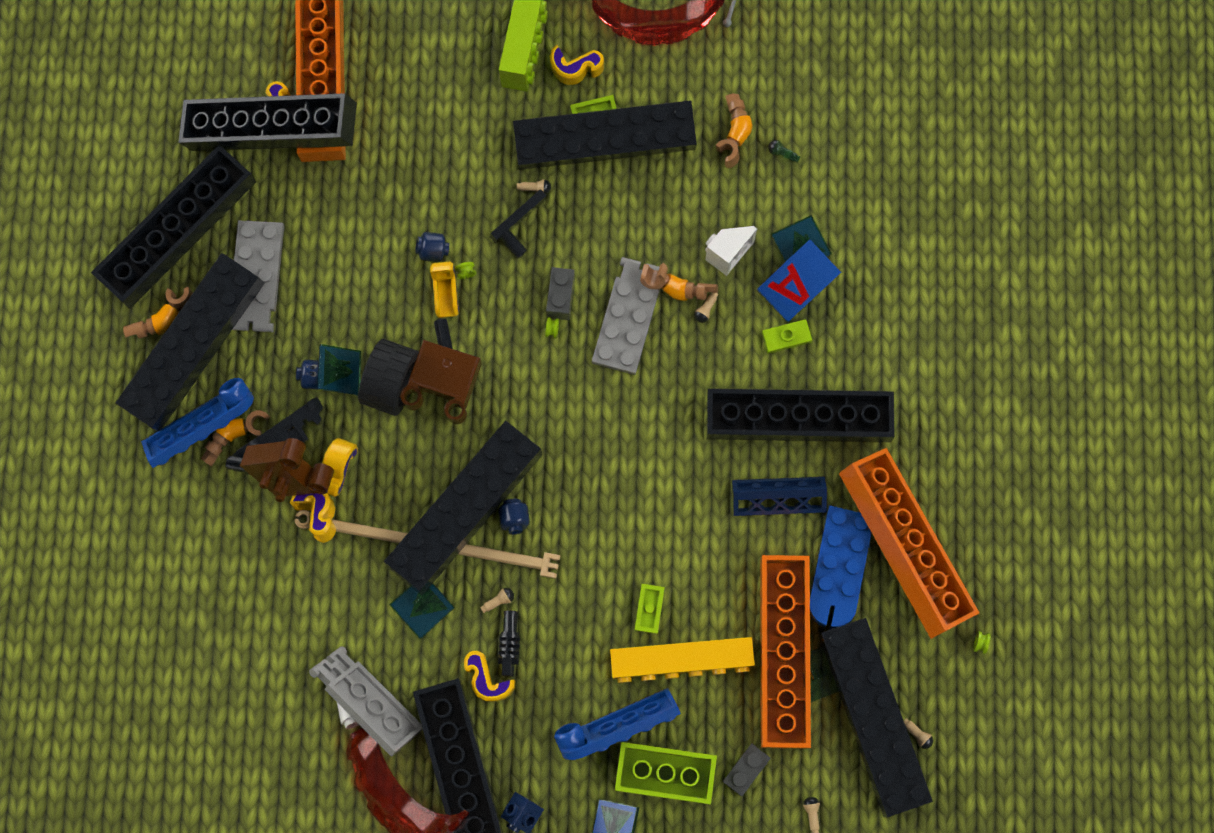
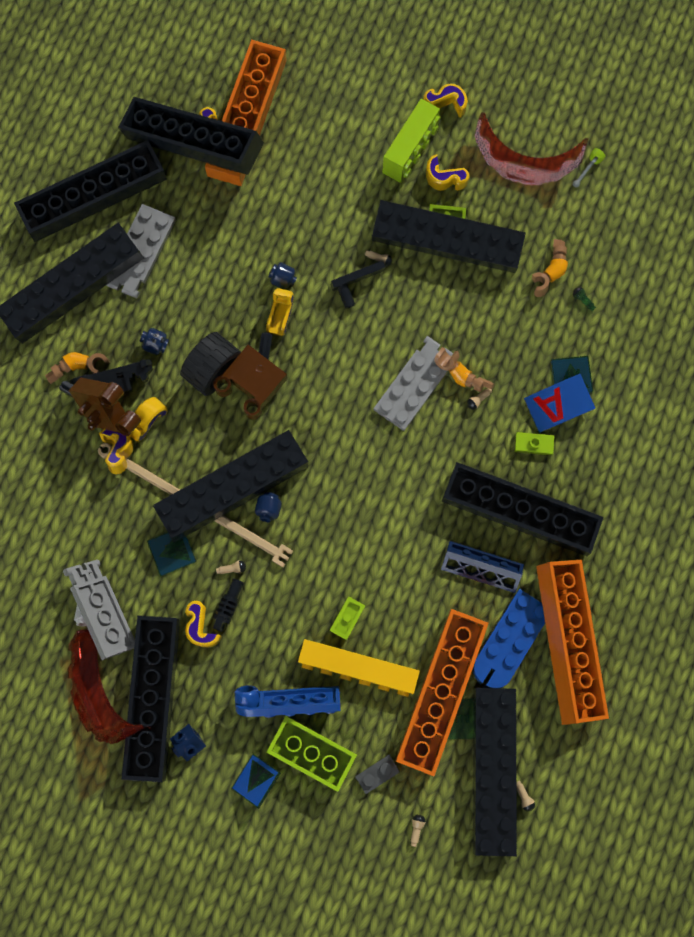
camera: 15 degrees right, 0 degrees up
medium nougat piece [123,287,193,339] -> none
blue plate [141,378,254,468] -> none
piece [318,344,361,396] -> none
lime bush [455,262,477,280] -> none
lime bush [545,317,560,339] -> none
dark grey brick [546,267,575,320] -> none
white slope [705,226,757,276] -> none
lime bush [973,631,991,654] -> none

